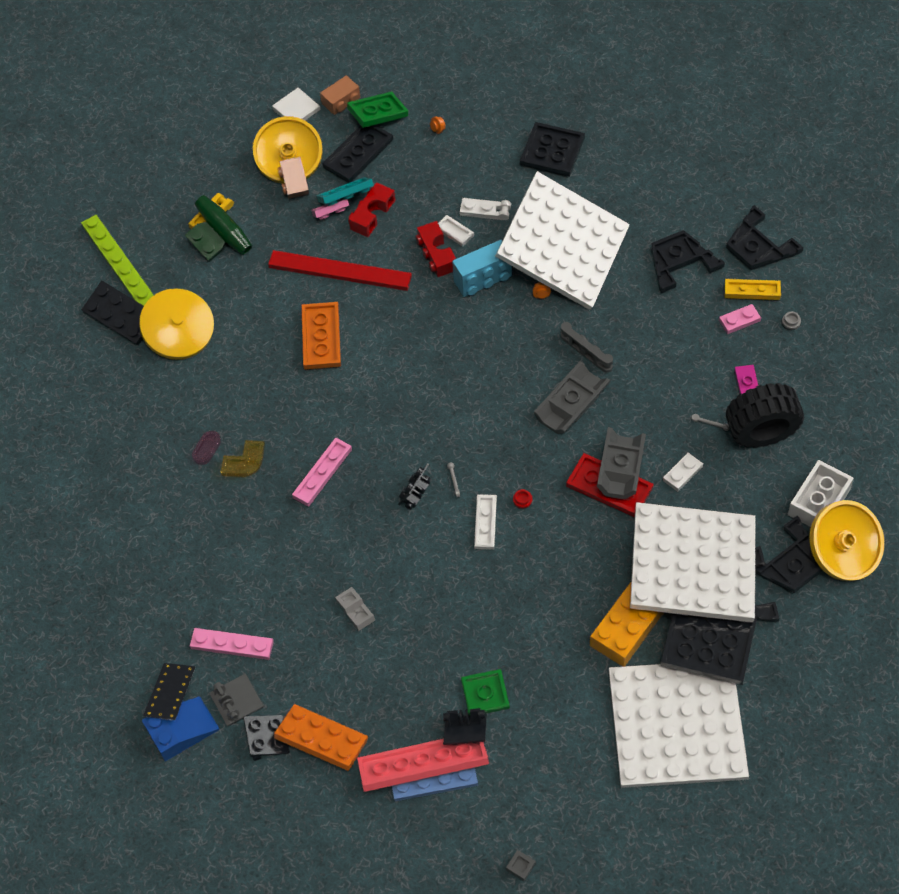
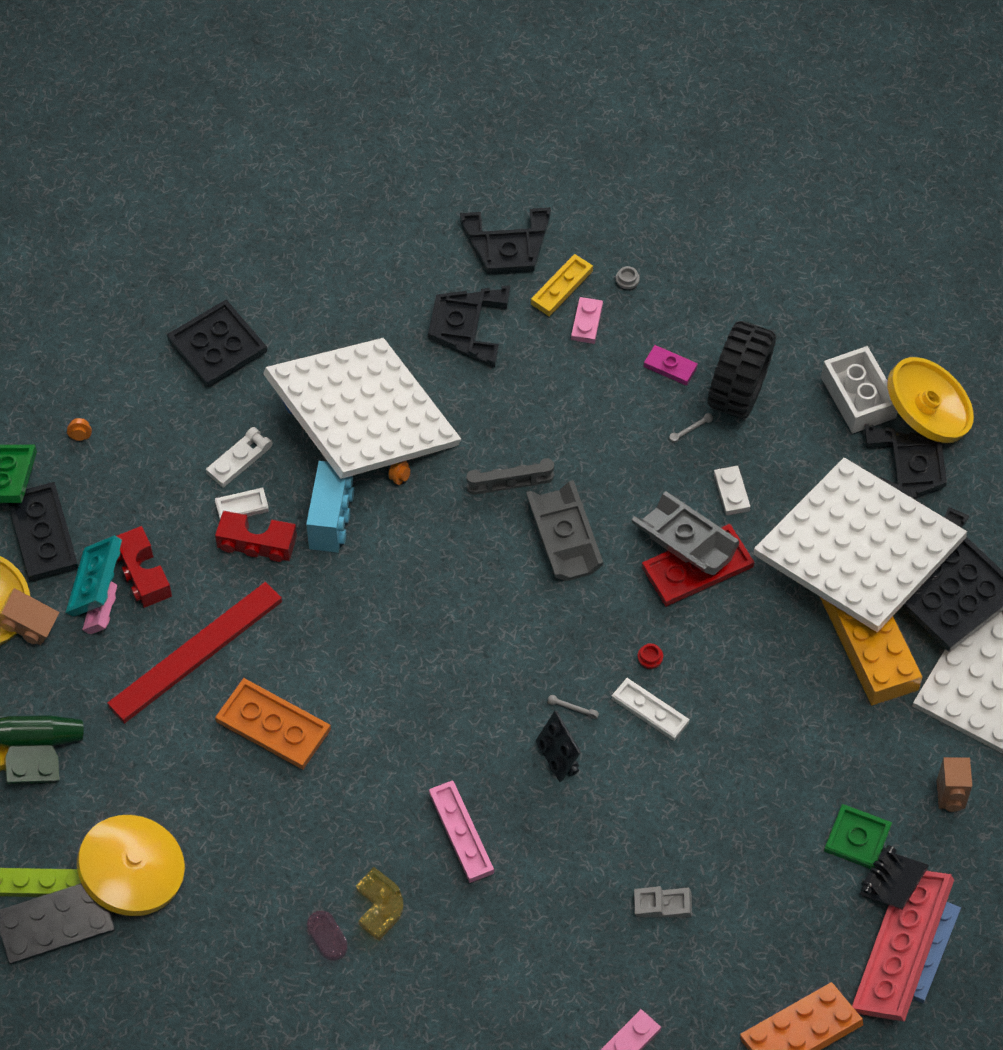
camera: 60 degrees left, 0 degrees up
none -> nougat brick [937,757,972,812]

